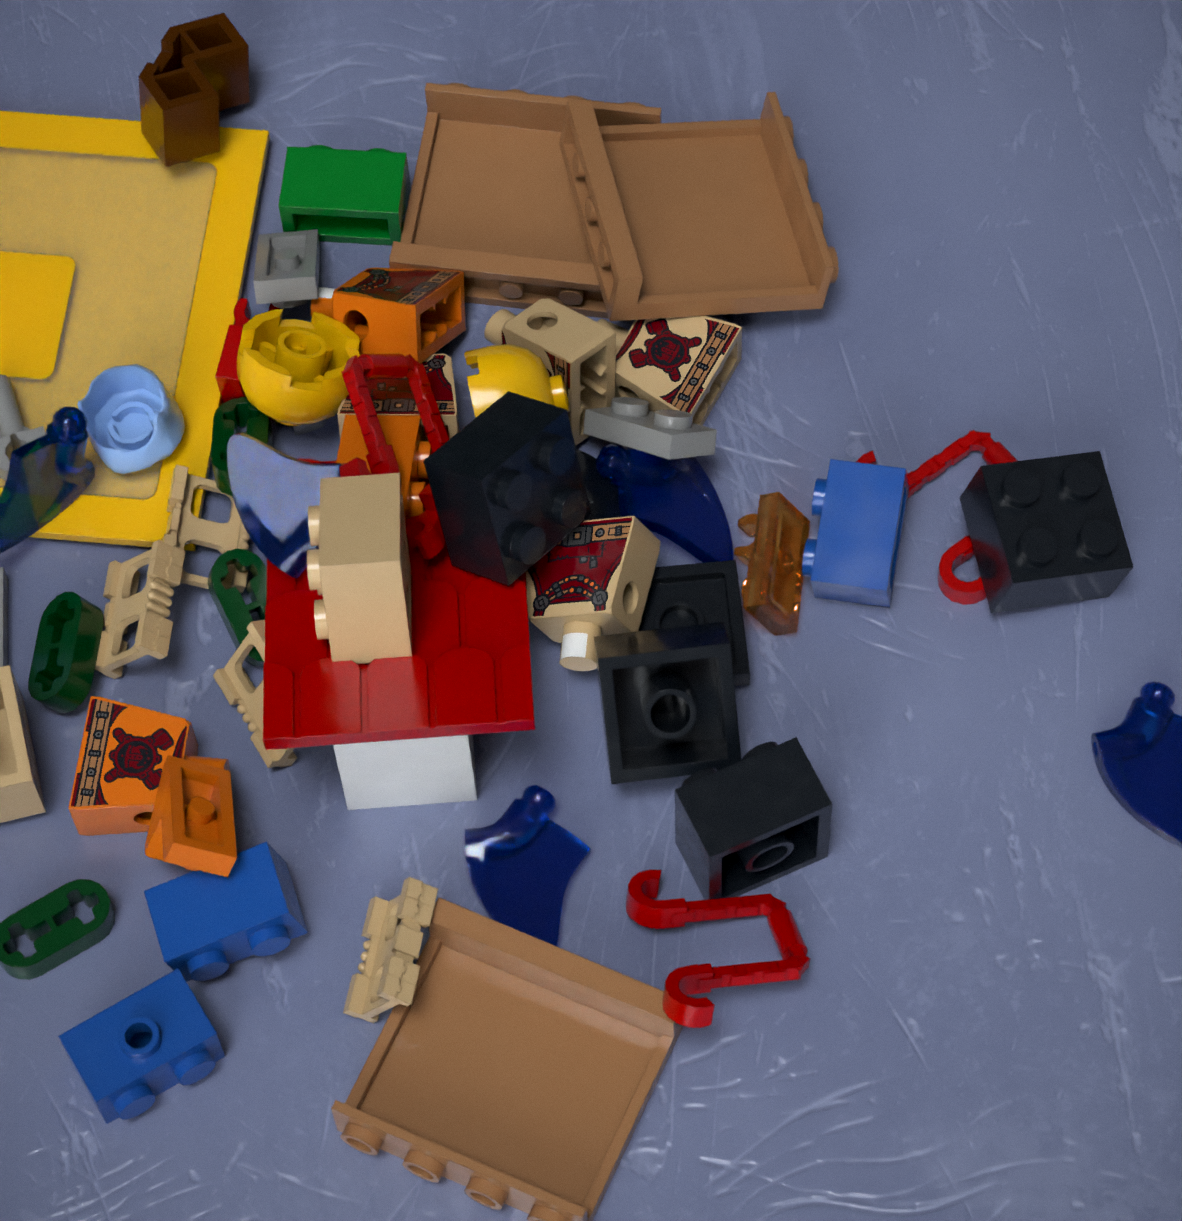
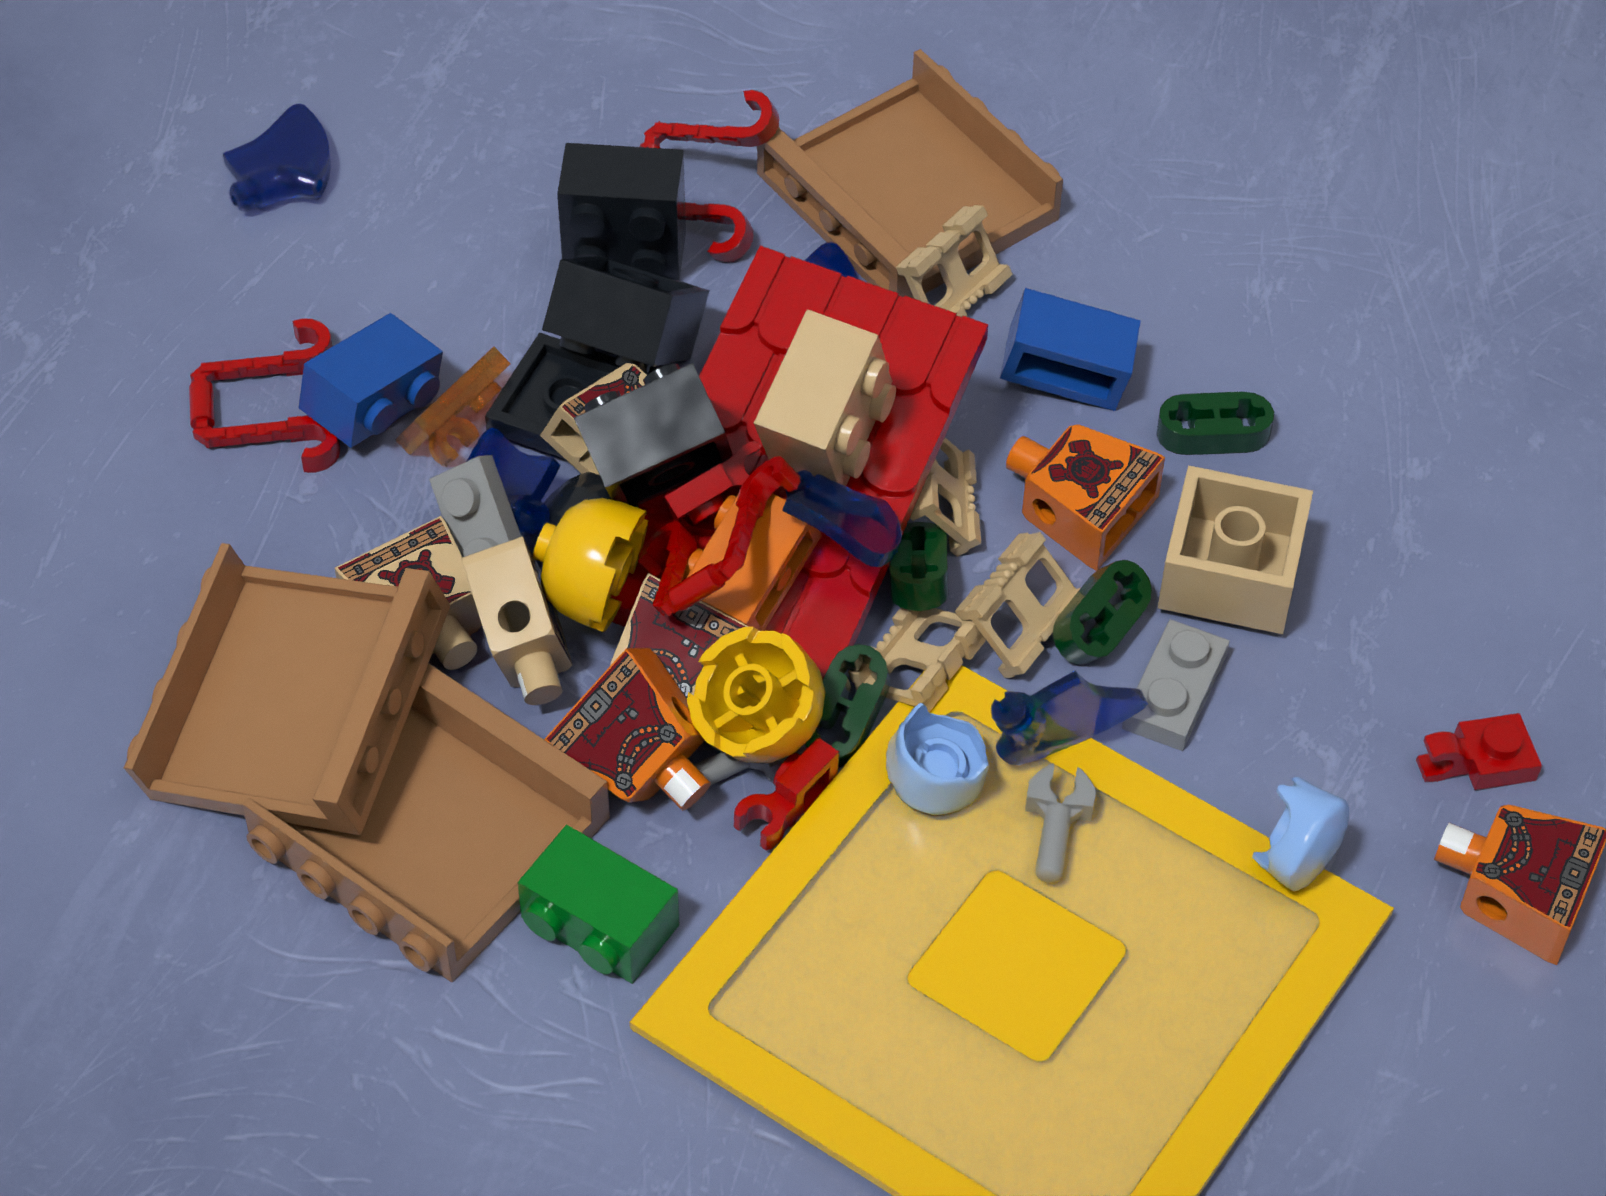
camera: 155 degrees left, 10 degrees down
blue brick [58,968,225,1124] -> none
reddish brown brick [139,13,250,167] -> none
orange slope [145,755,237,877] -> none
light grey plate [253,229,321,308] -> none
black brick [960,451,1134,613] -> none

